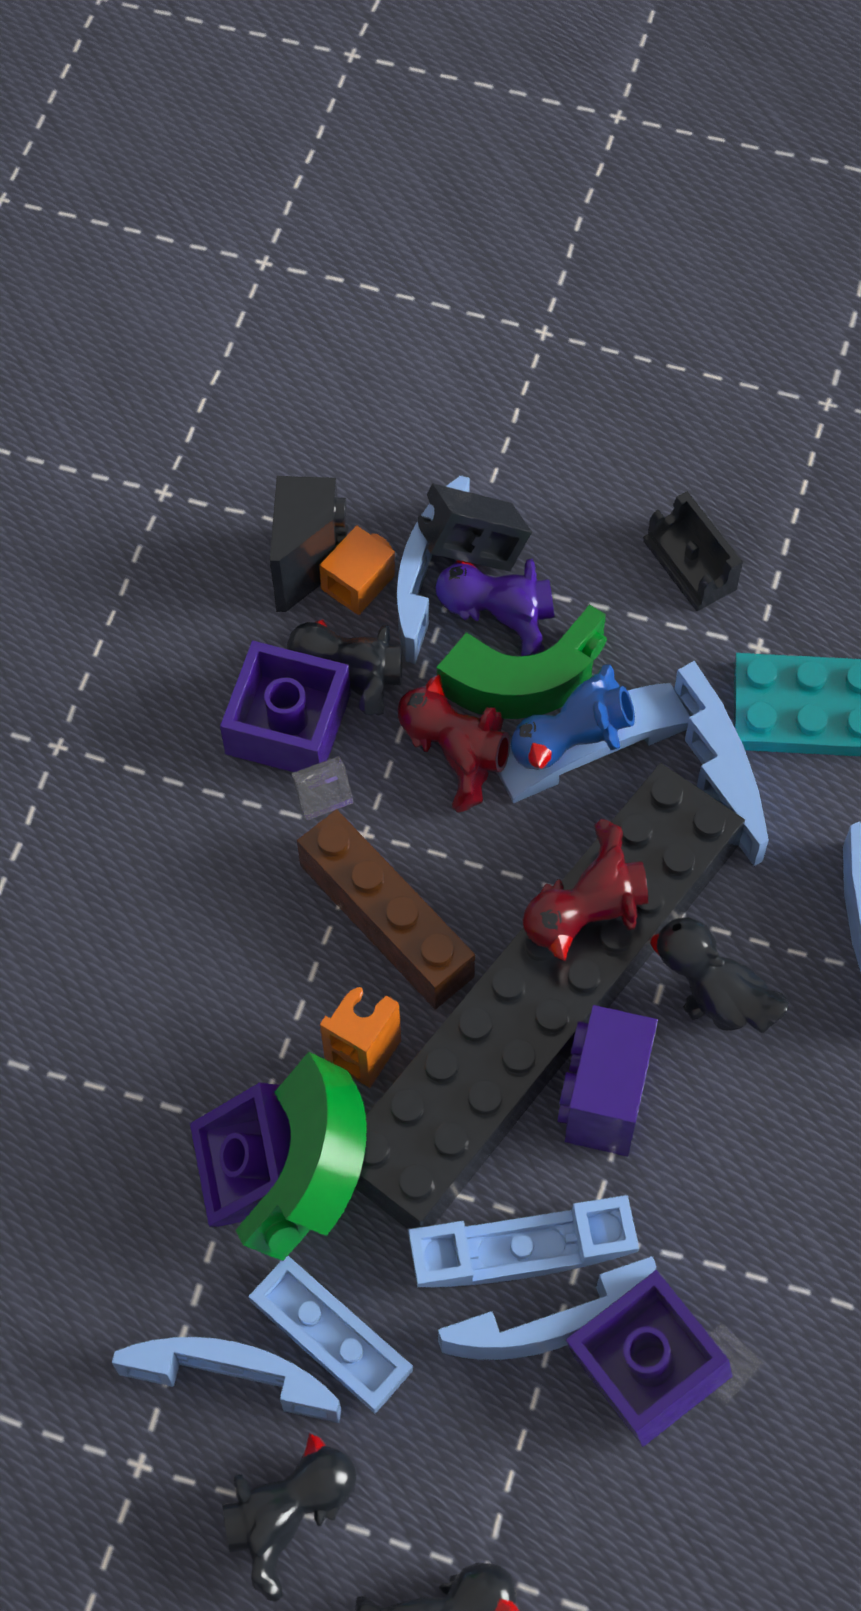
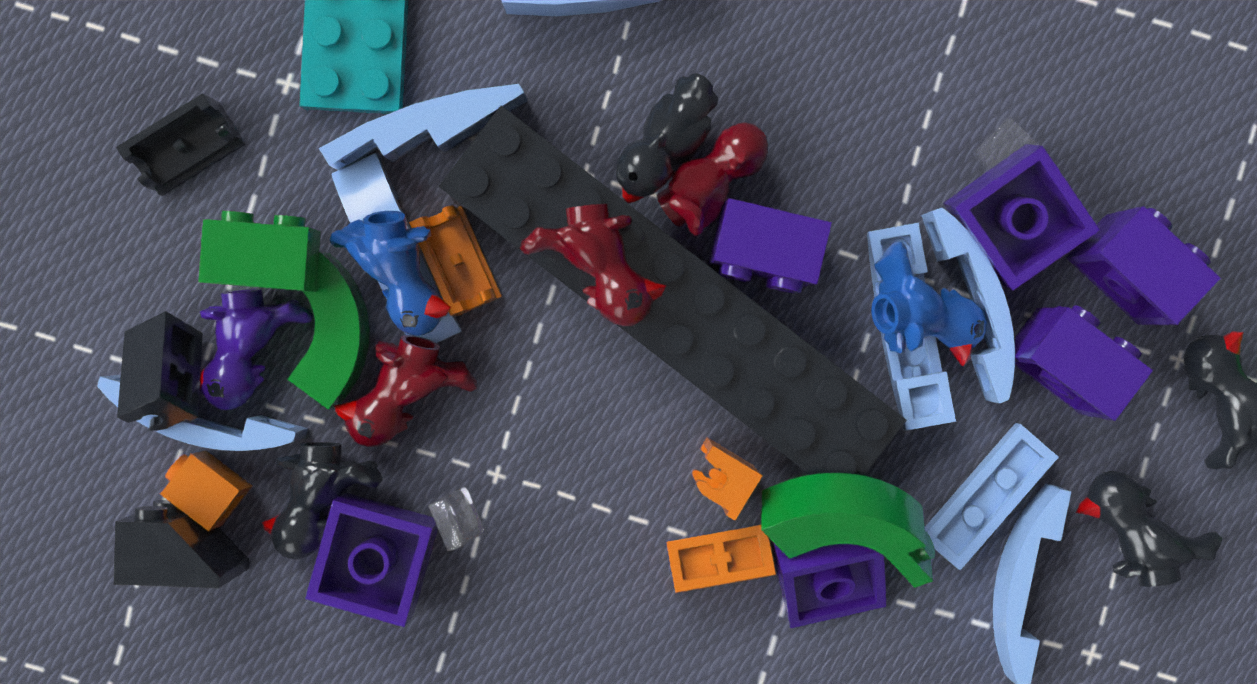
camera: 90 degrees left, 25 degrees up
reddish brown brick [297,809,475,1010] -> none
none -> green brick [198,211,321,292]
none -> orange hinge [409,205,502,316]
none -> dark red animal [656,122,769,236]
none -> orange hinge [666,525,776,593]
none -> blue animal [871,242,987,366]
none -> dark purple brick [1014,305,1153,421]
none -> dark purple brick [1066,206,1221,325]

